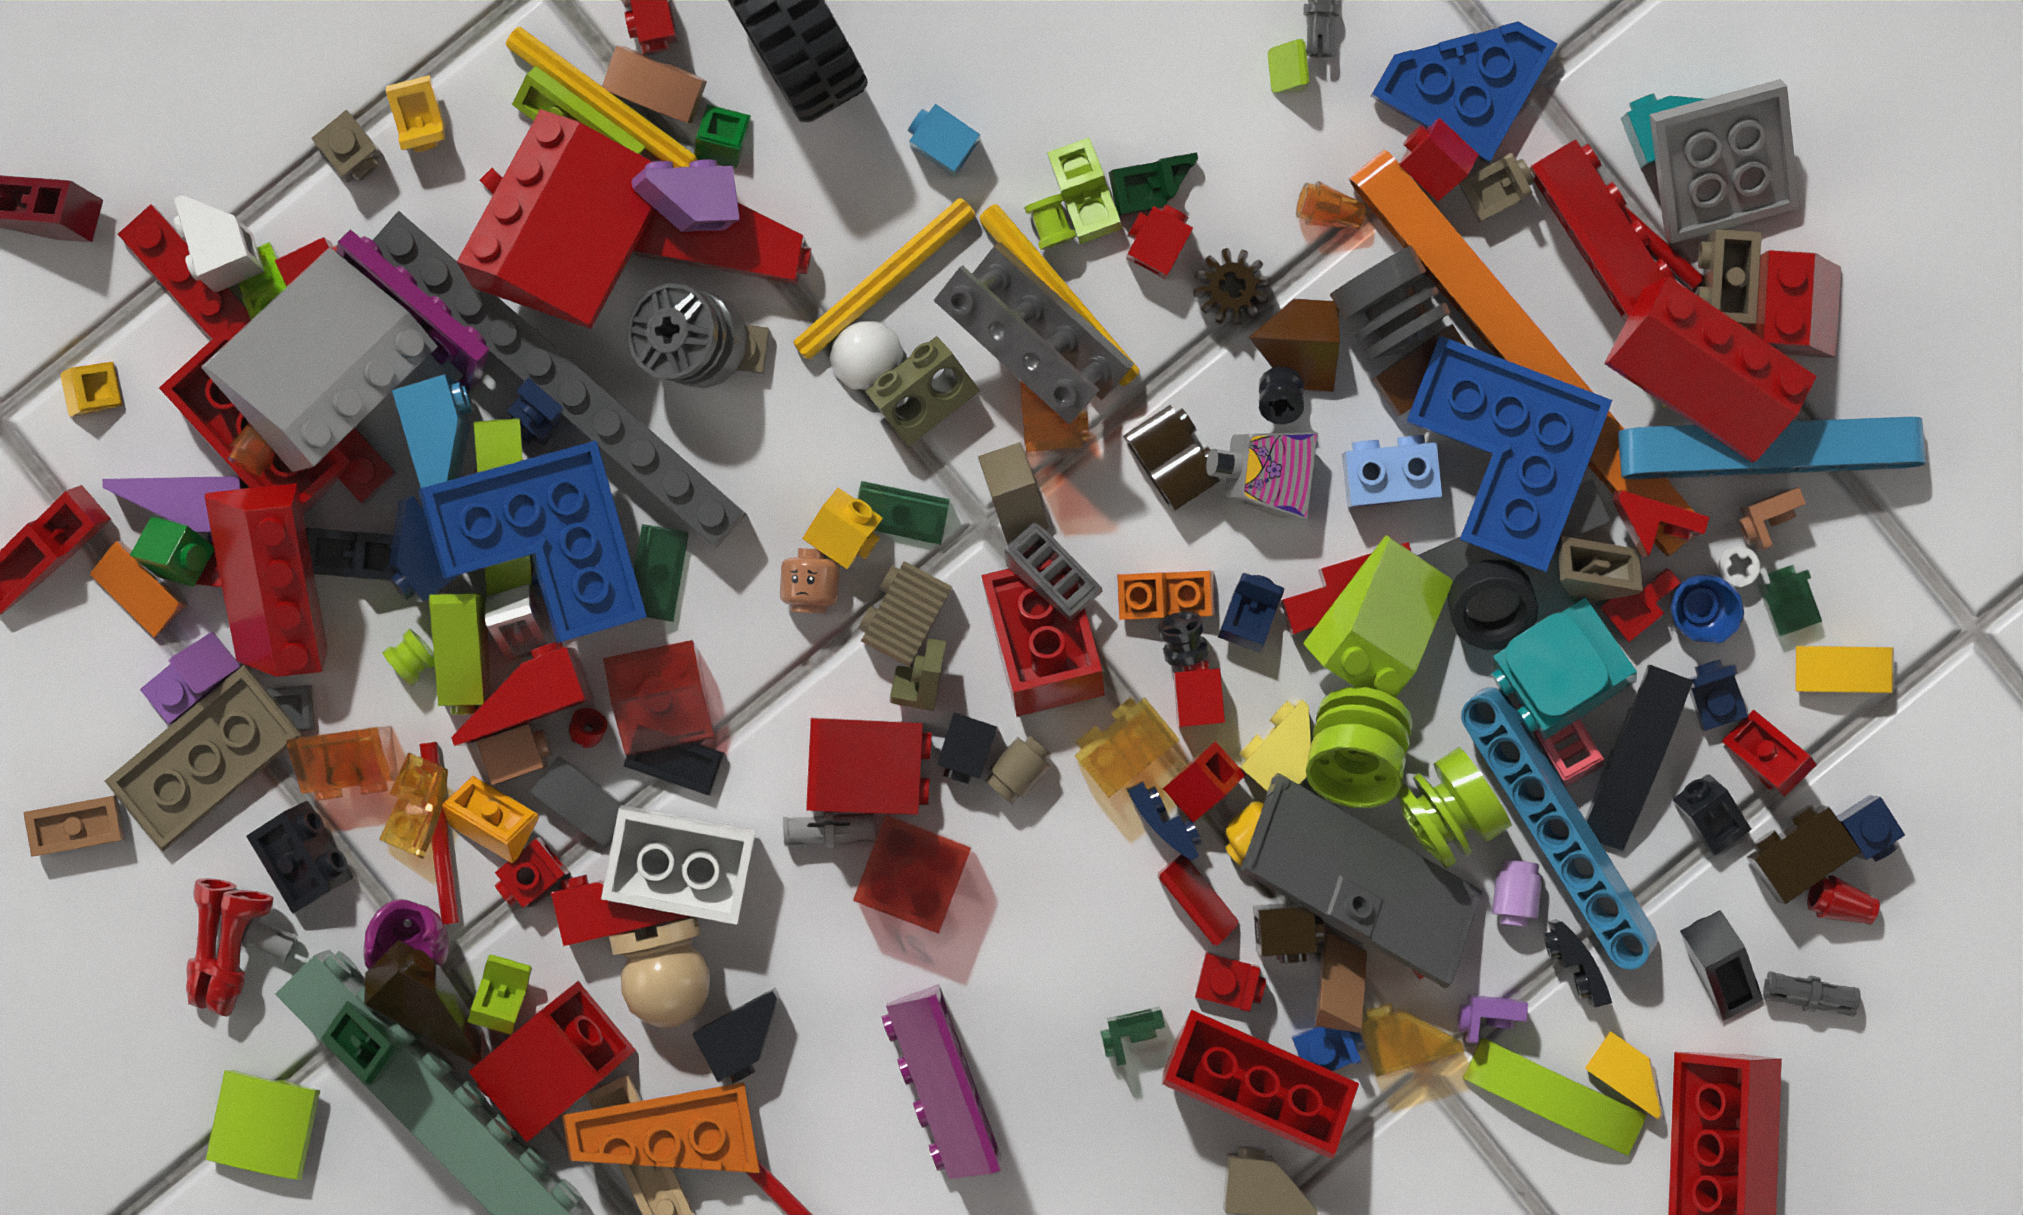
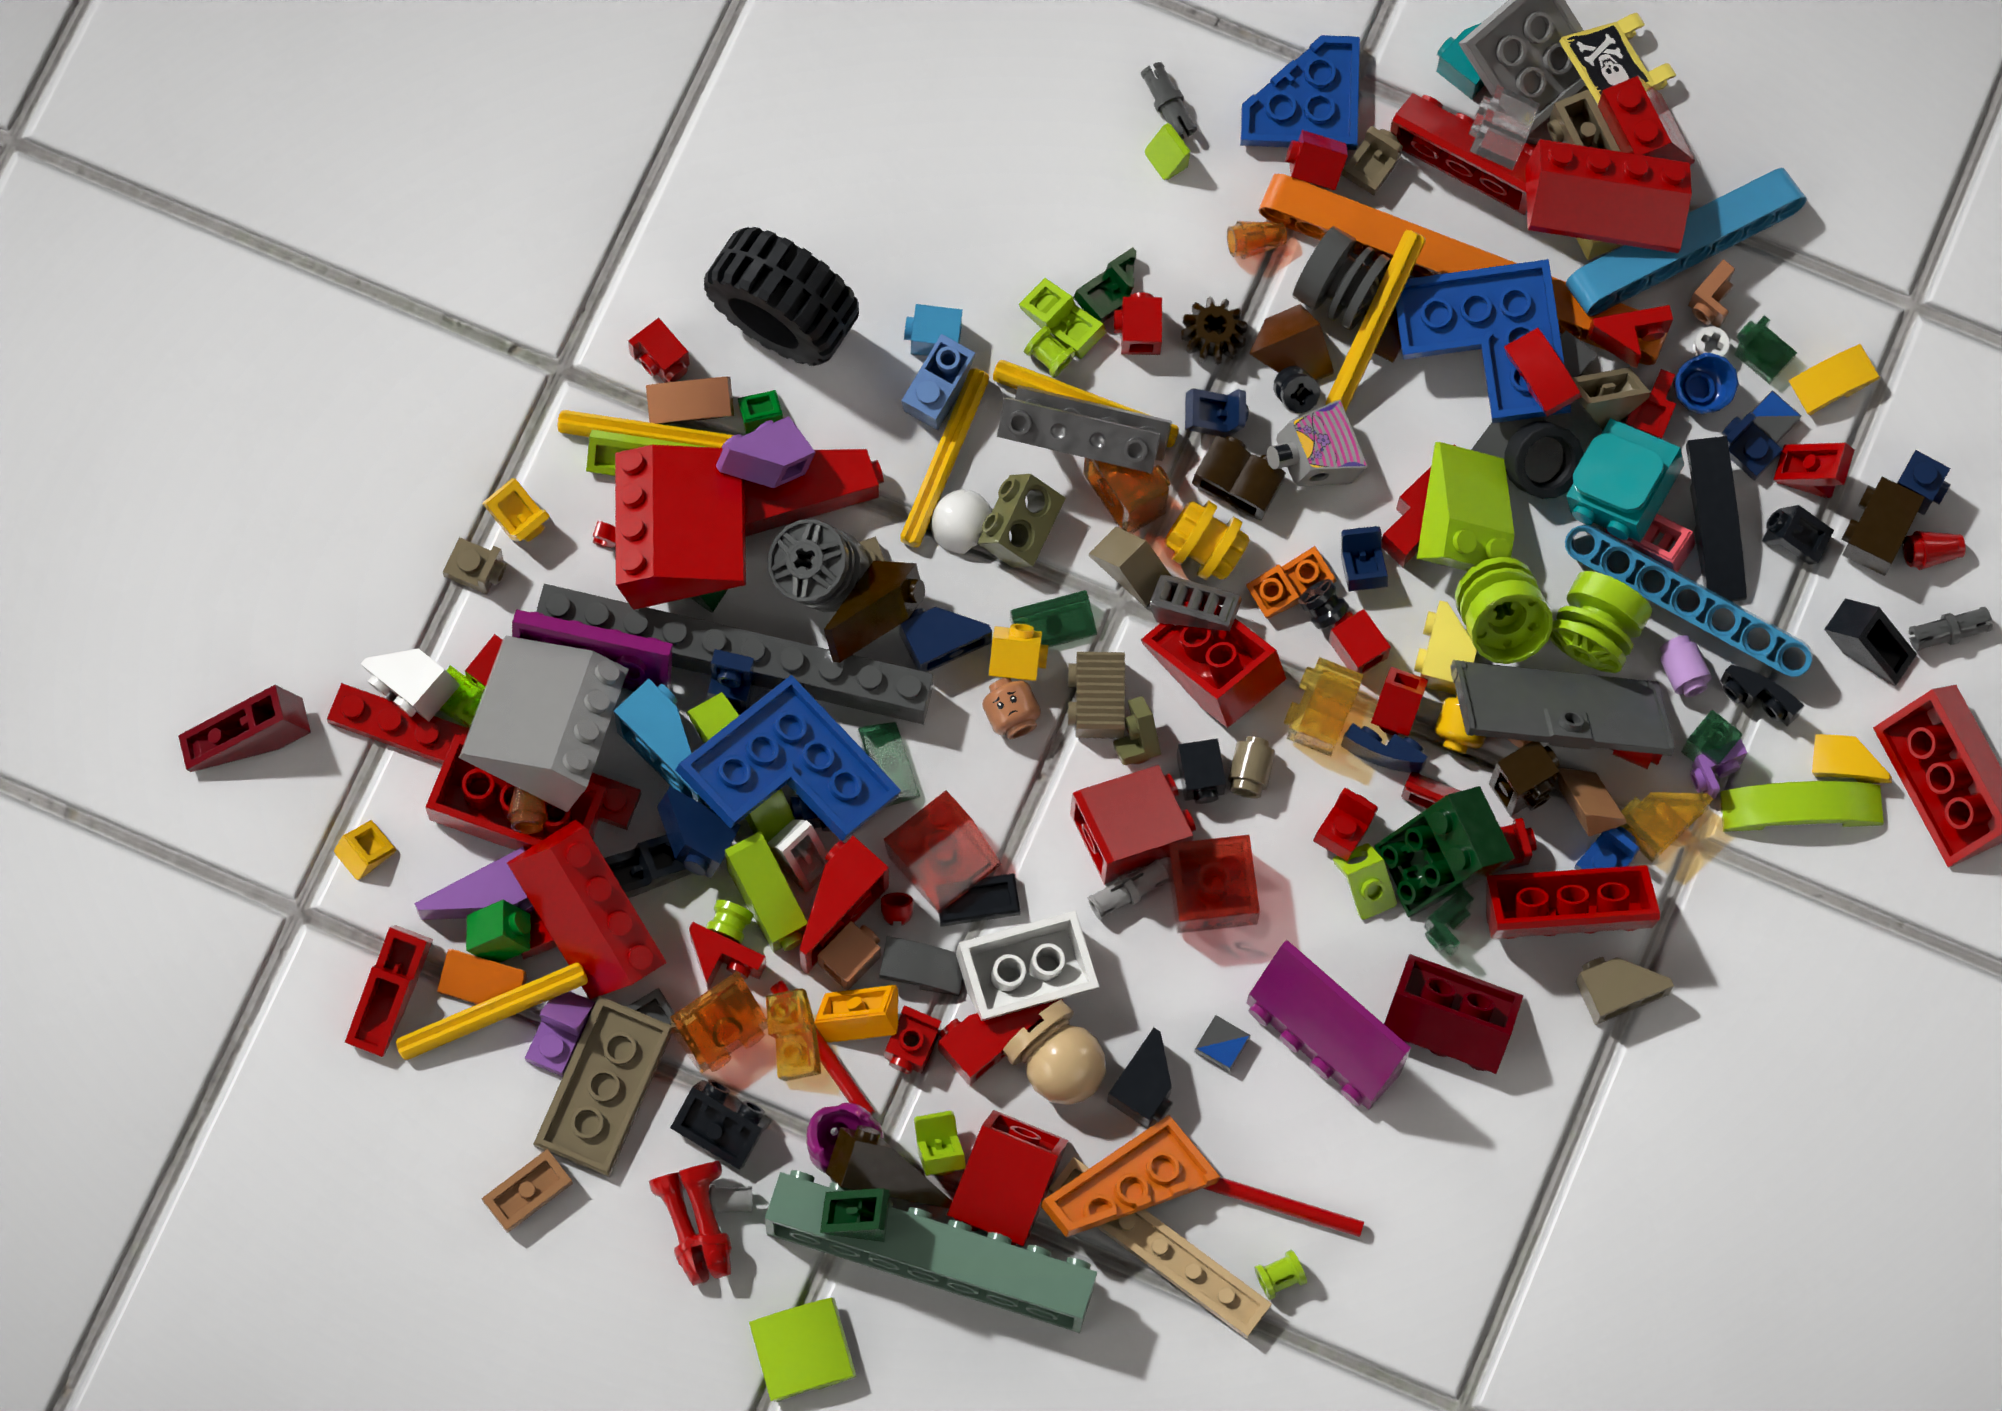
camera: 30 degrees left, 15 degrees down
light blue brick [1342,435,1442,508] -> none
none -> yellow axle [396,963,588,1060]
none -> red slope [689,922,766,990]
none -> dark brown slope [824,561,925,663]
none -> dark blue slope [899,607,992,672]
none -> medium blue slope [901,334,976,430]
none -> yellow piece [1164,501,1250,580]
none -> dark blue bracket [1185,388,1249,438]
none -> tile [1194,1015,1251,1072]
none -> red bracket [1313,788,1378,861]
none -> yellow axle [1325,230,1426,412]
none -> lime bracket [1333,843,1397,920]
none -> dark green slope [1374,786,1515,917]
none -> dark red slope [1384,954,1524,1074]
none -> clear brick [1468,85,1540,170]
none -> red slope [1504,328,1582,416]
none -> flag [1559,13,1676,104]
none -> clear green bracket [1681,710,1742,764]
none -> tile [1751,390,1802,444]

